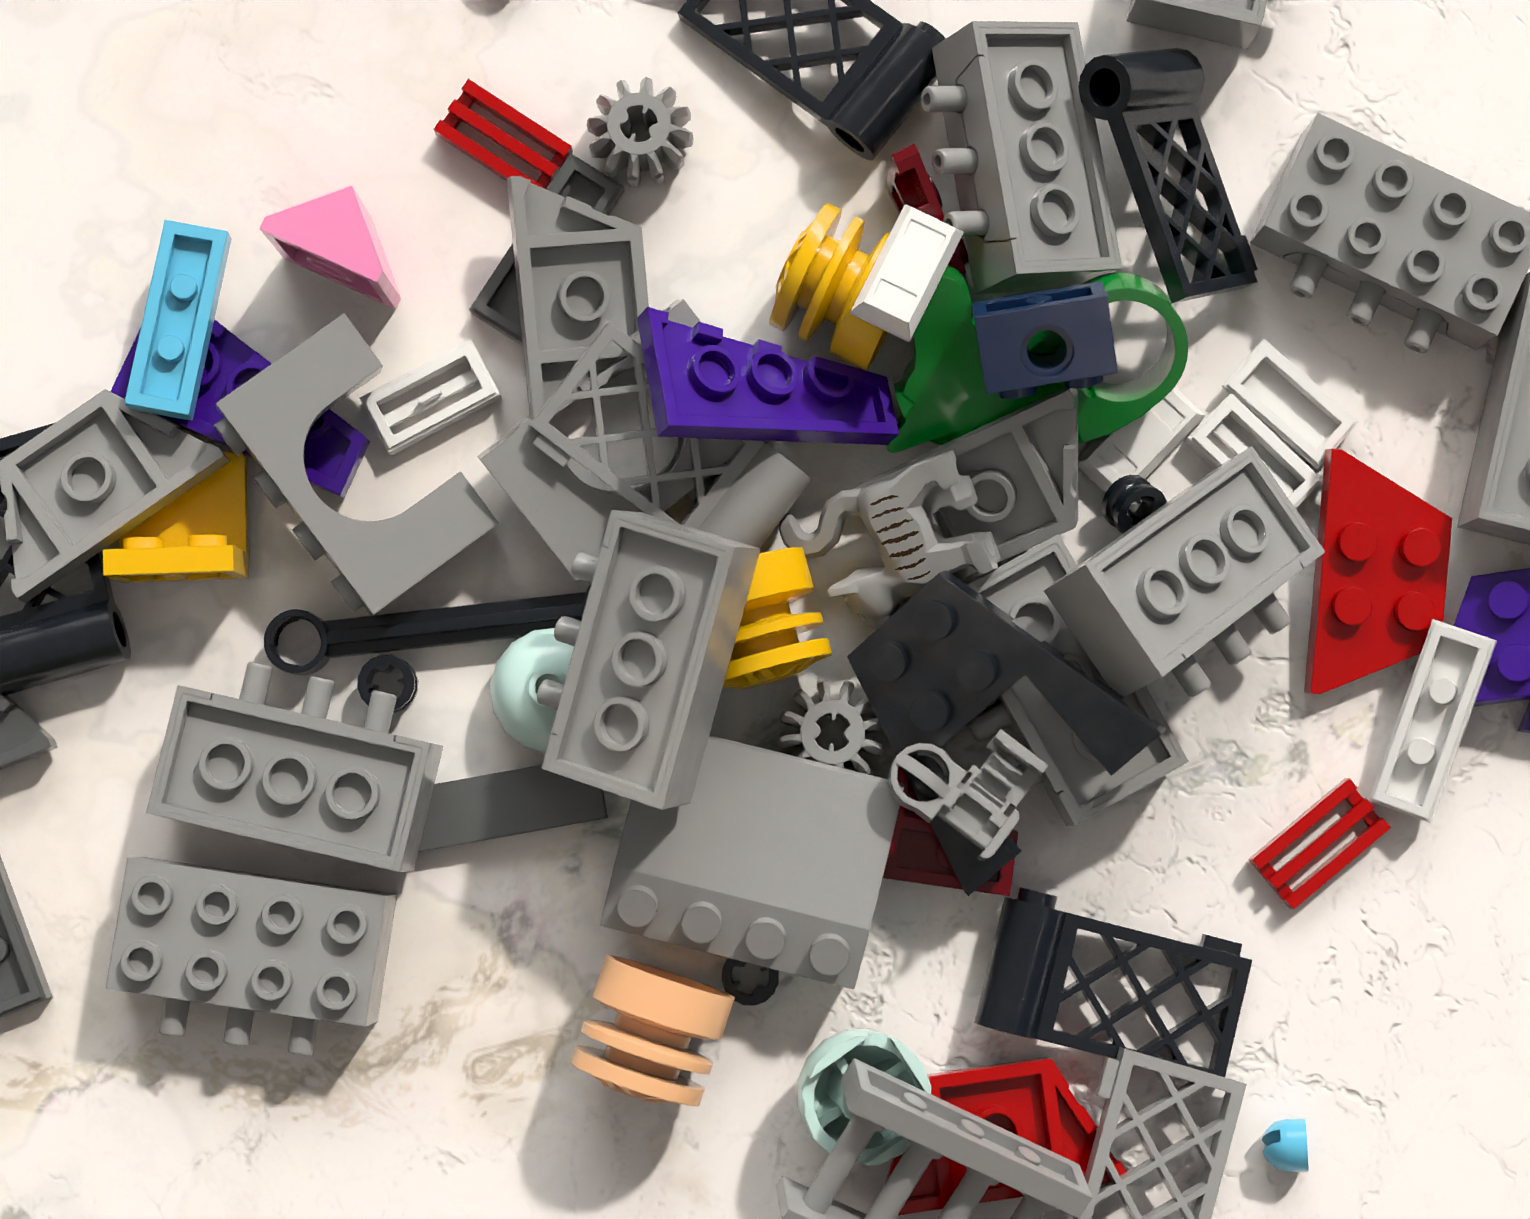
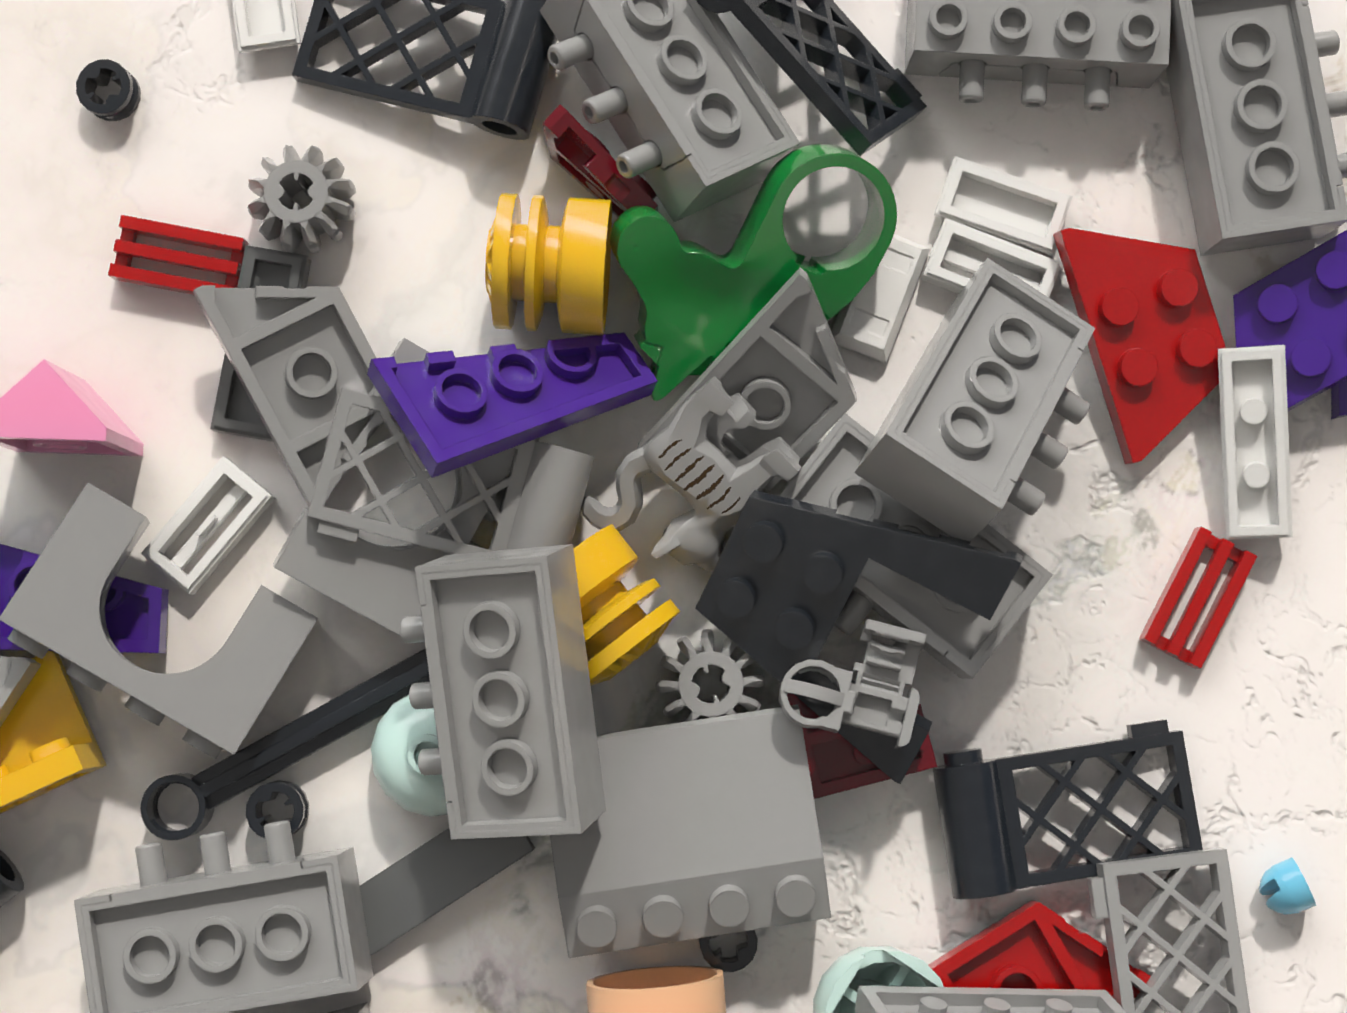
camera: 25 degrees left, 0 degrees up
white tile [850,204,964,342] -> none
dark blue brick [972,281,1118,399] -> none
black bush [1101,475,1167,534] -> none

